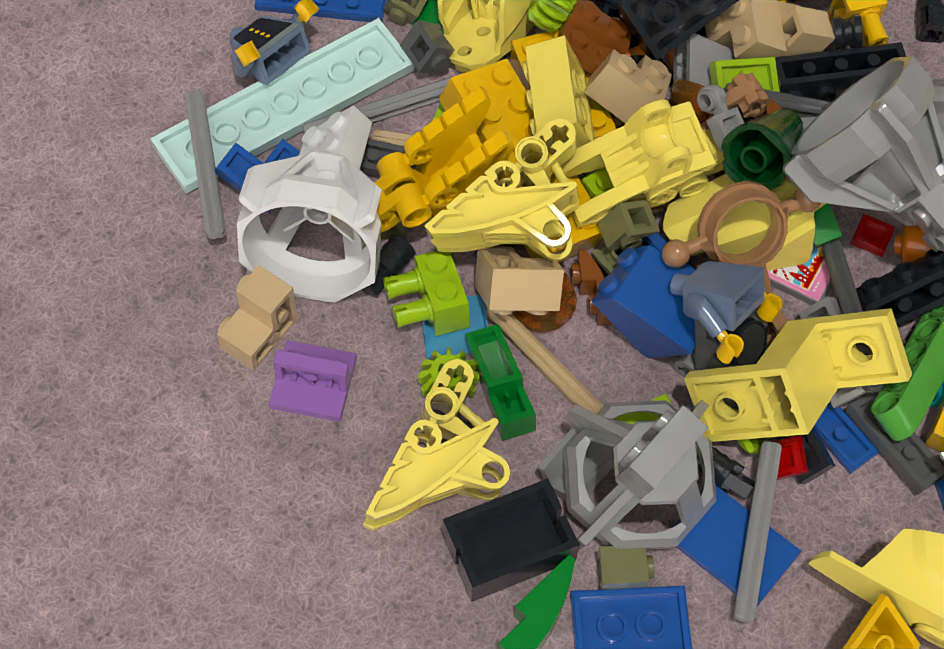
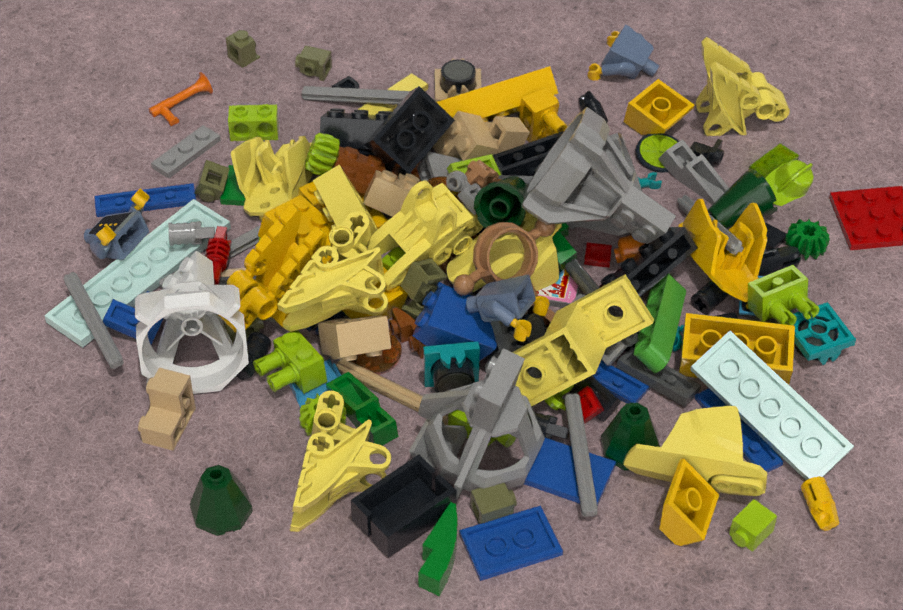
camera: 15 degrees left, 15 degrees down
medium lavender bracket [269,340,357,422] -> none
dark grey brick [400,20,455,74] -> none
black wheel [832,14,863,50] -> none
none -> light grey hinge [168,221,215,246]
none -> dark green cone [190,465,253,536]
none -> red hinge [205,226,232,285]
none -> piece [423,341,480,393]
none -> dark green cone [600,402,660,471]

